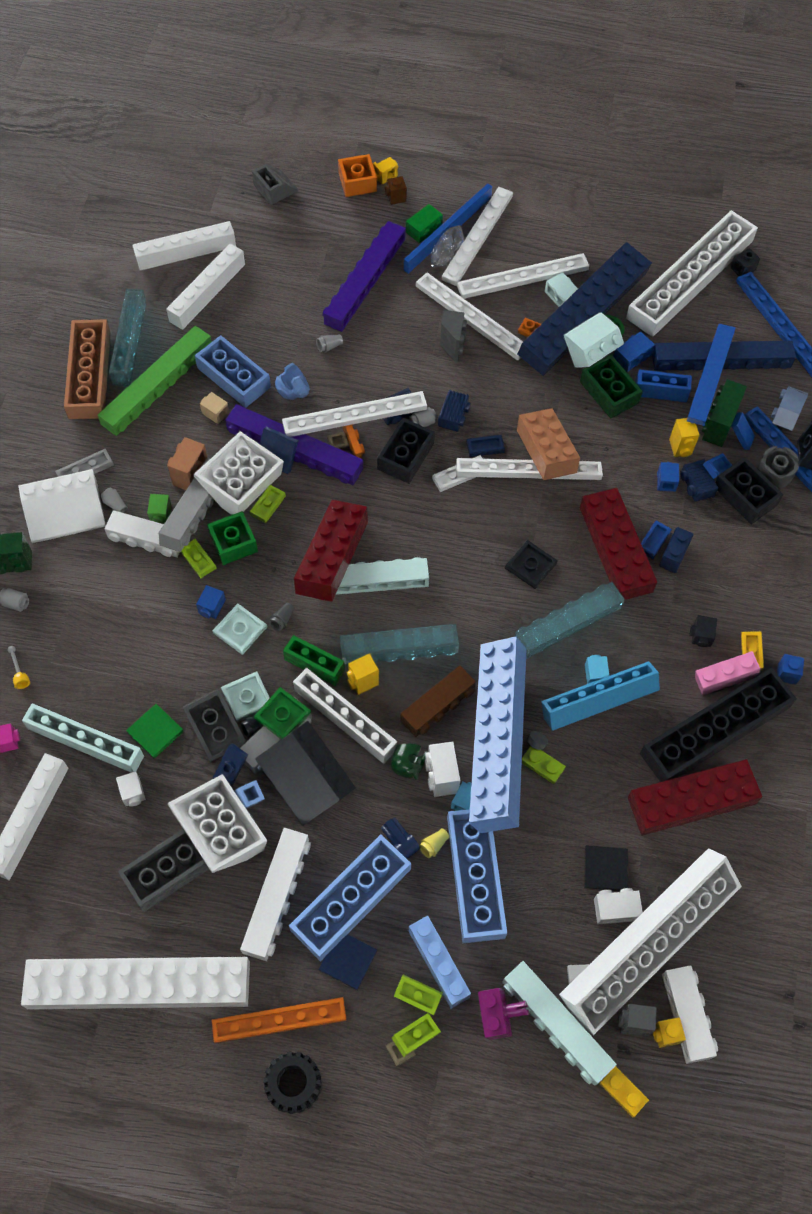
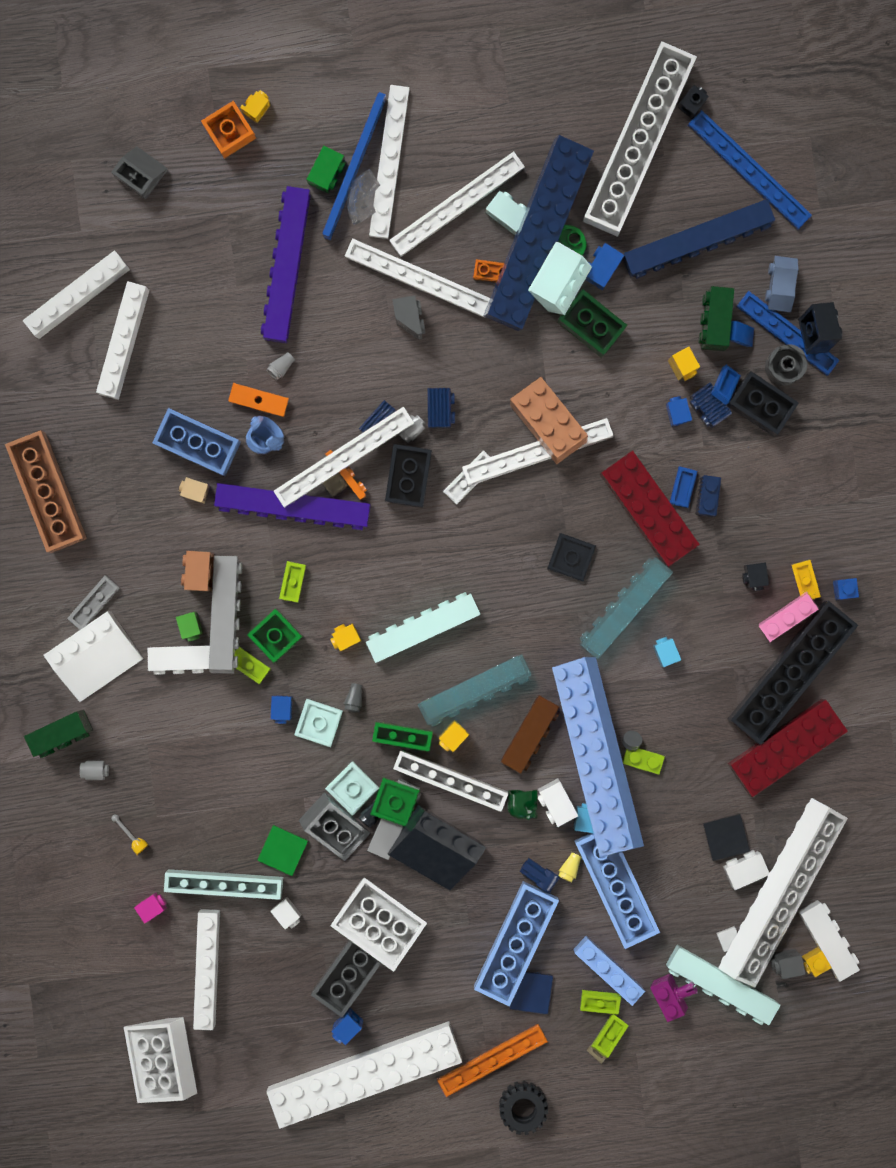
camera: 20 degrees left, 25 degrees up
bright green brick [98,326,212,436] -> none
light grey cone [101,487,128,513] -> none
clear light blue brick [109,289,147,386] -> none
white slope [194,431,284,515] -> none
dark blue plate [213,743,249,787] -> none
light blue brick [234,780,265,809] -> none
white brick [240,828,311,962] -> none
dark blue tile [260,426,299,474] -> none
dark red brick [294,500,368,602] -> none
reddish brown brick [384,176,407,205] -> none
dark blue tile [466,435,505,457] -> none
dark azure brick [541,661,660,731] -> none
yellow plate [599,1066,649,1117] -> none
blue brick [635,369,692,402] -> none
blue tile [687,324,736,426] -> none
none -> orange tile [228,383,289,417]
none -> yellow brick [330,624,361,651]
none -> blue brick [331,1008,363,1045]

